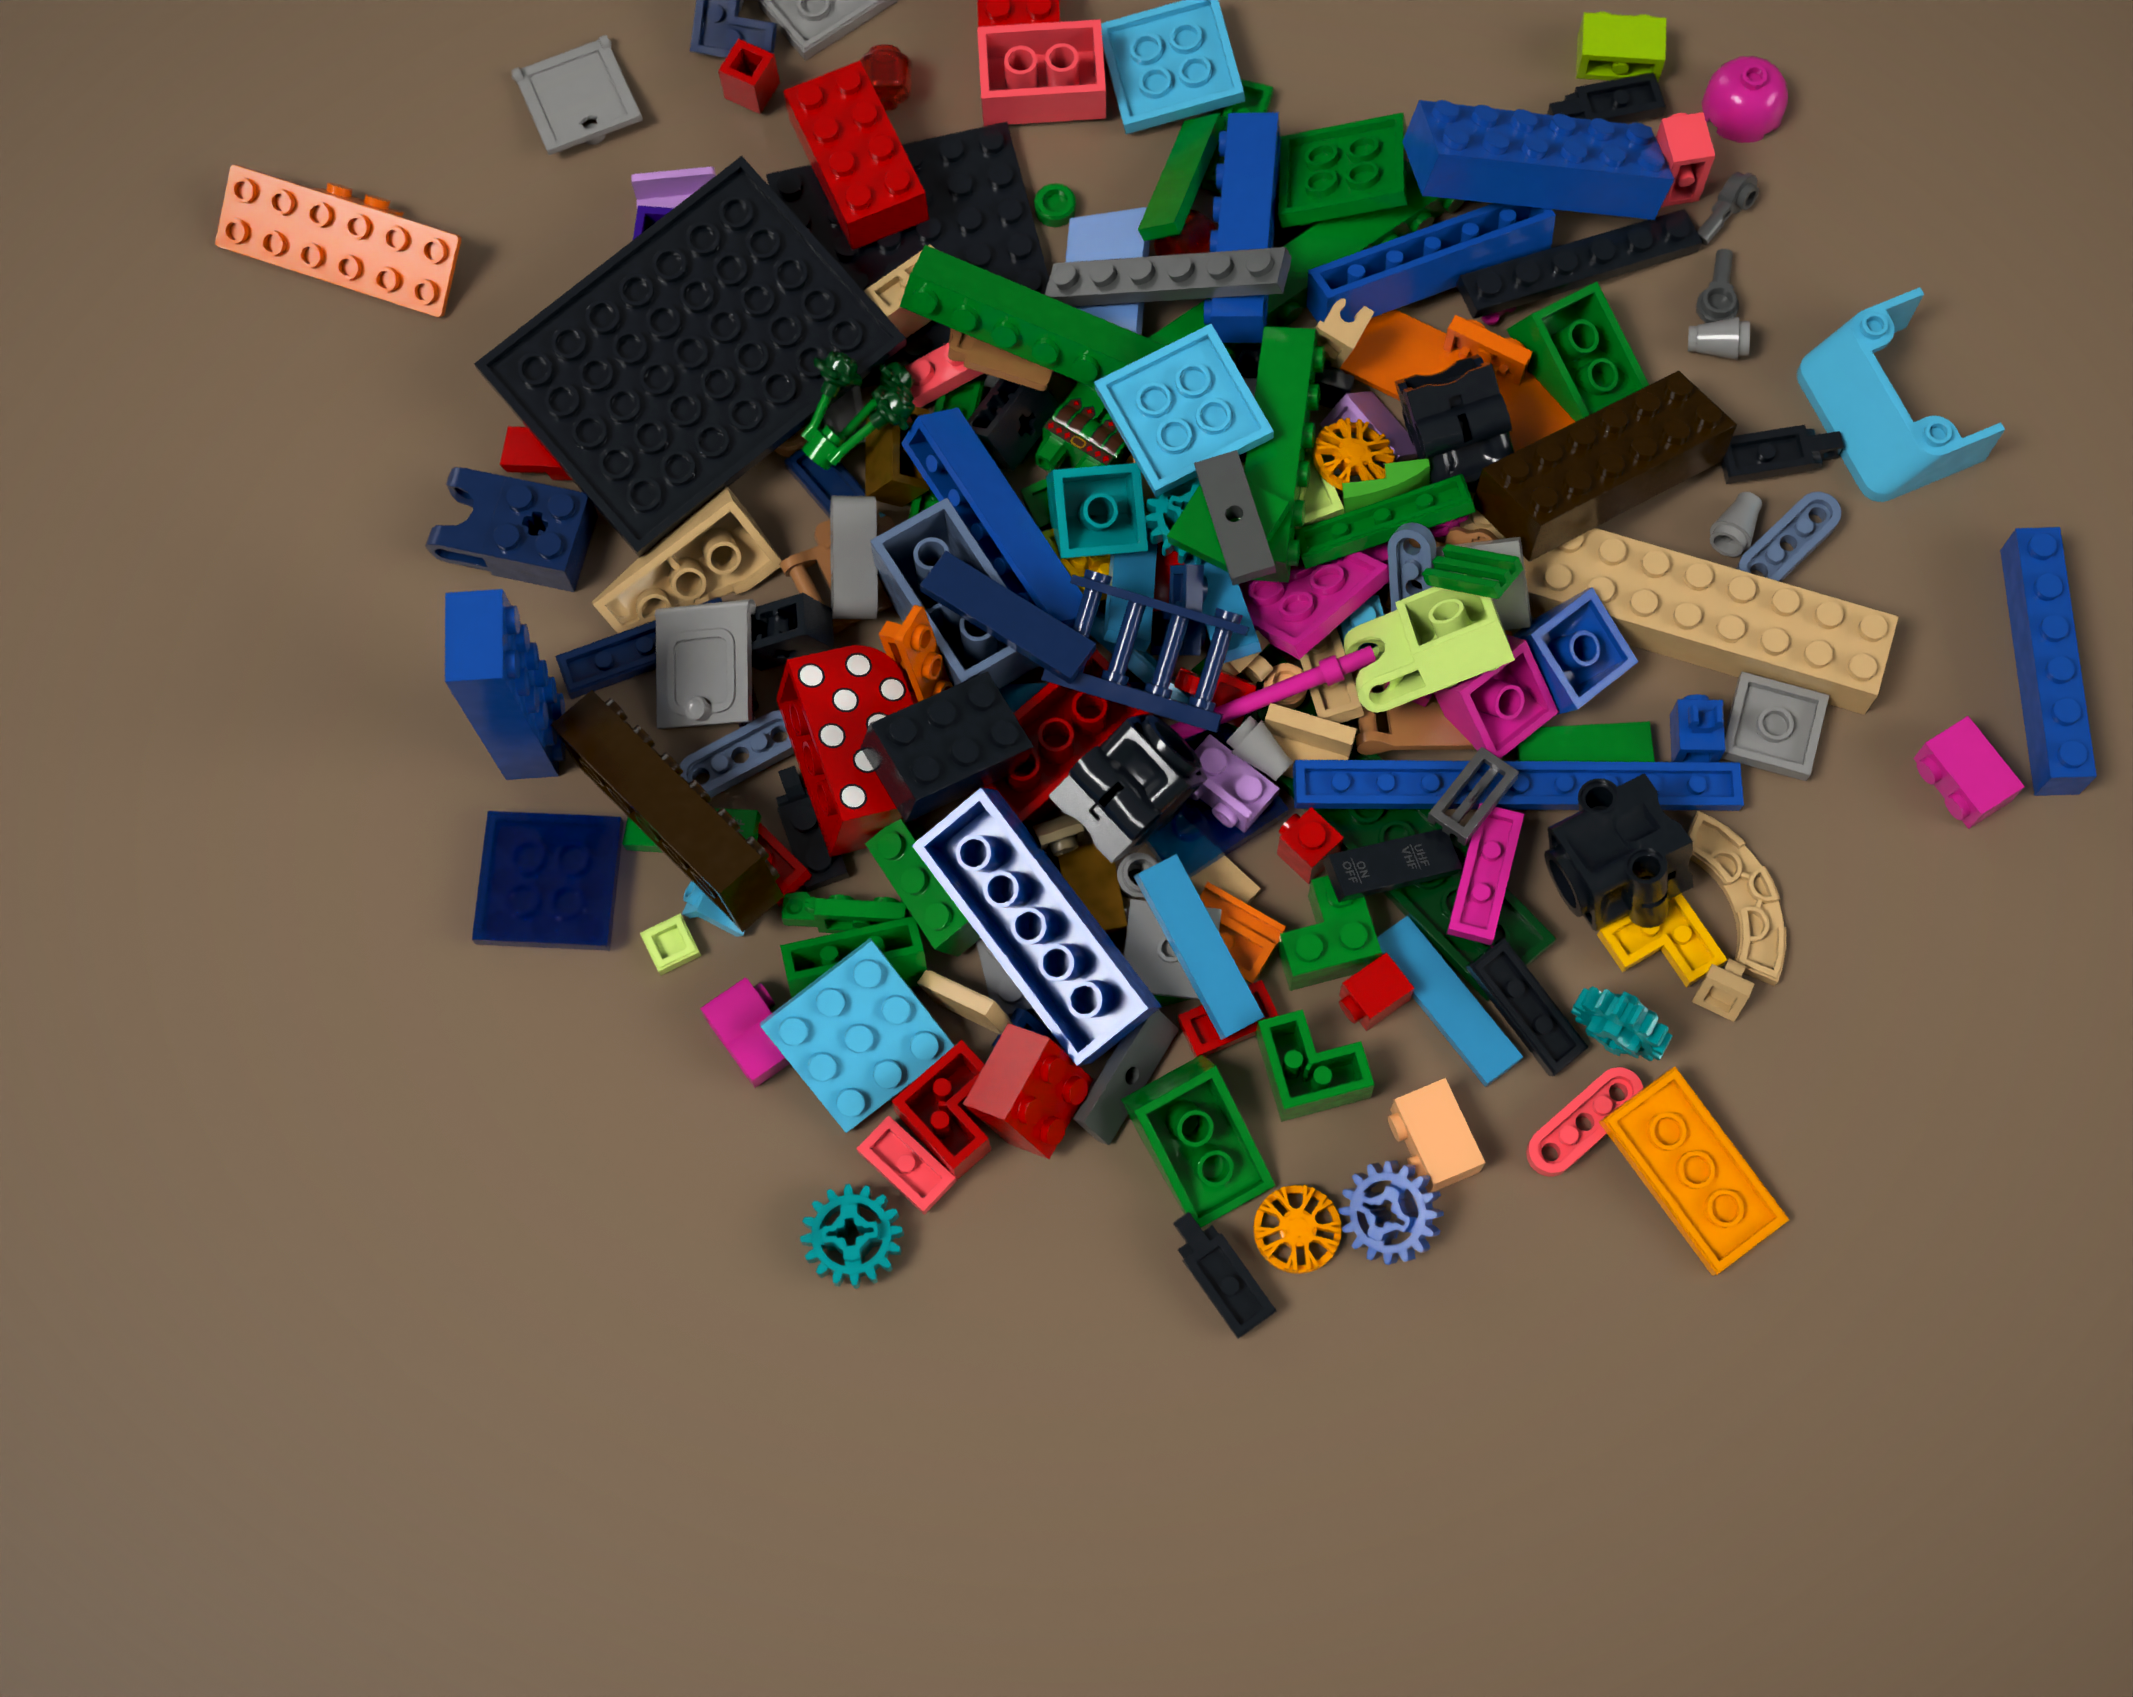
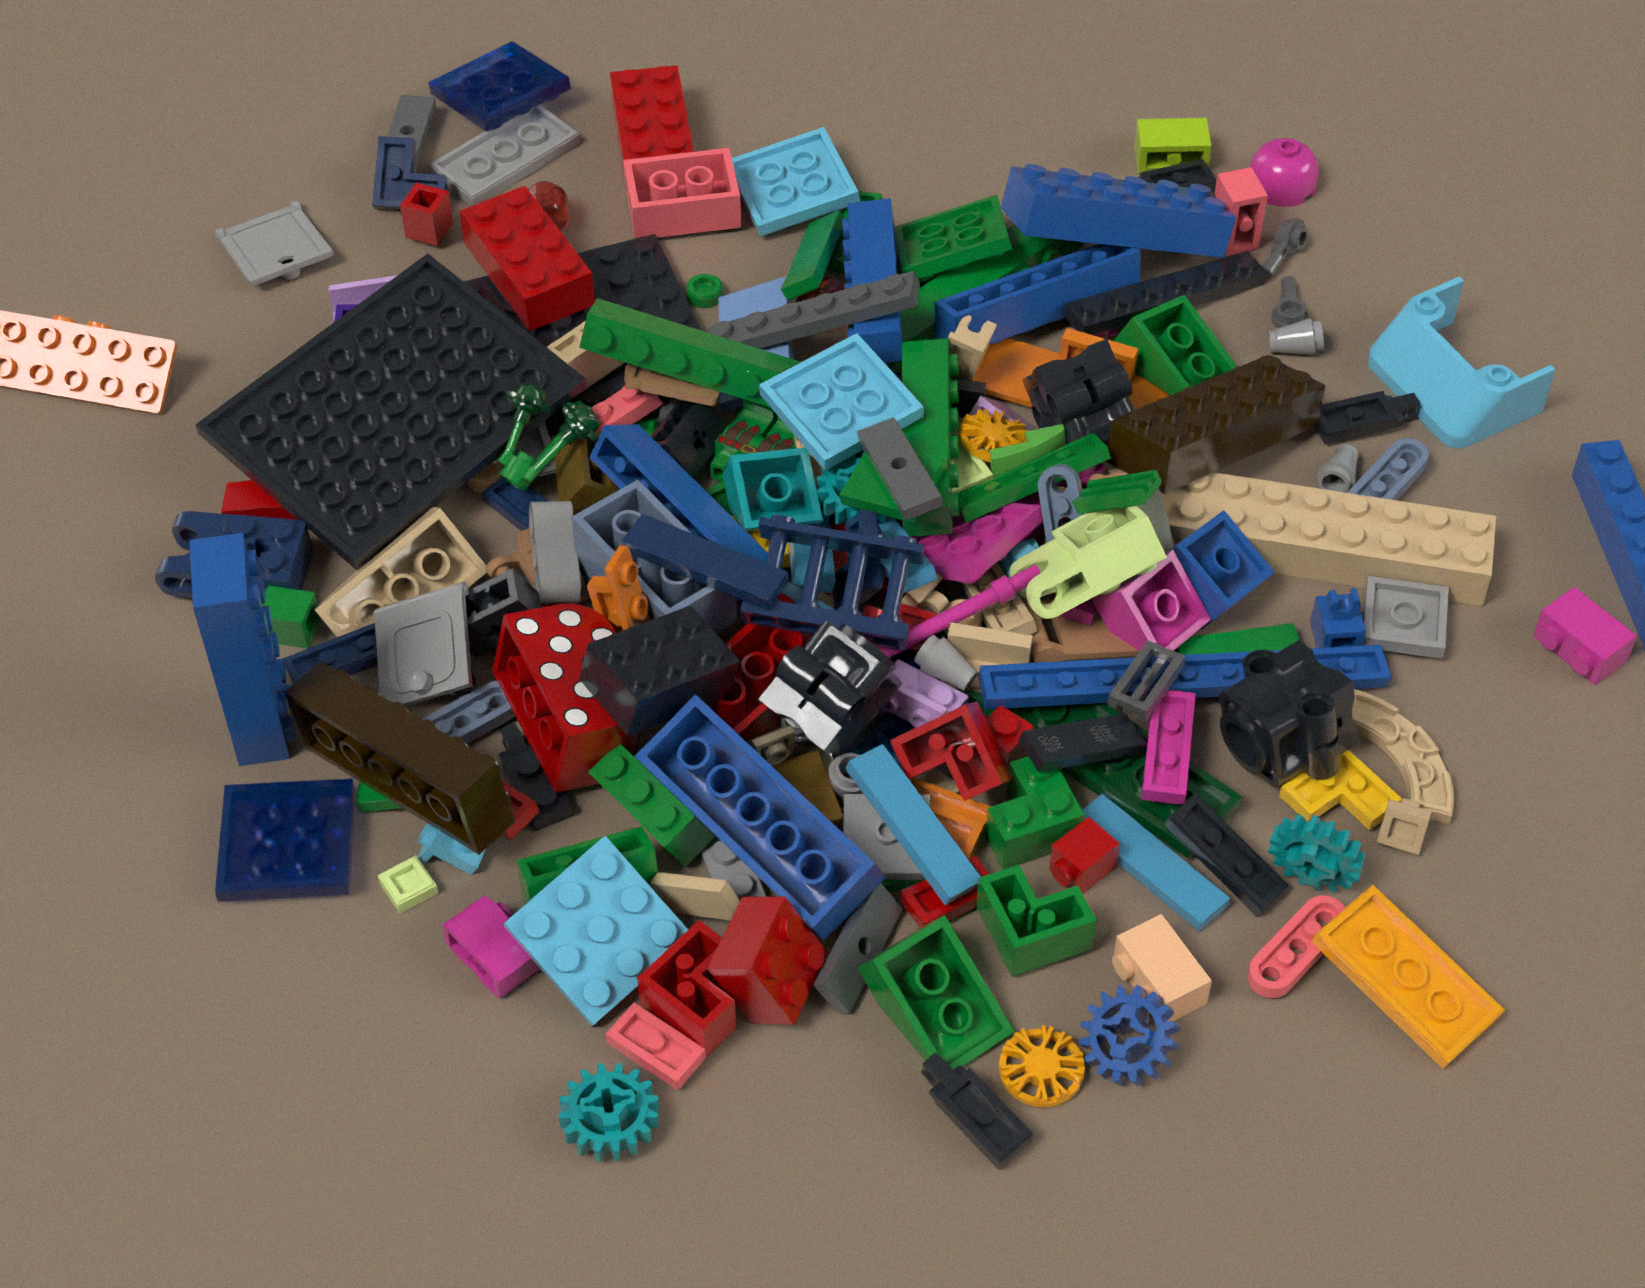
camera: 10 degrees left, 20 degrees down
green hinge [782,892,909,933] -> none
none -> green brick [262,585,320,649]
none -> red brick [890,701,1013,801]

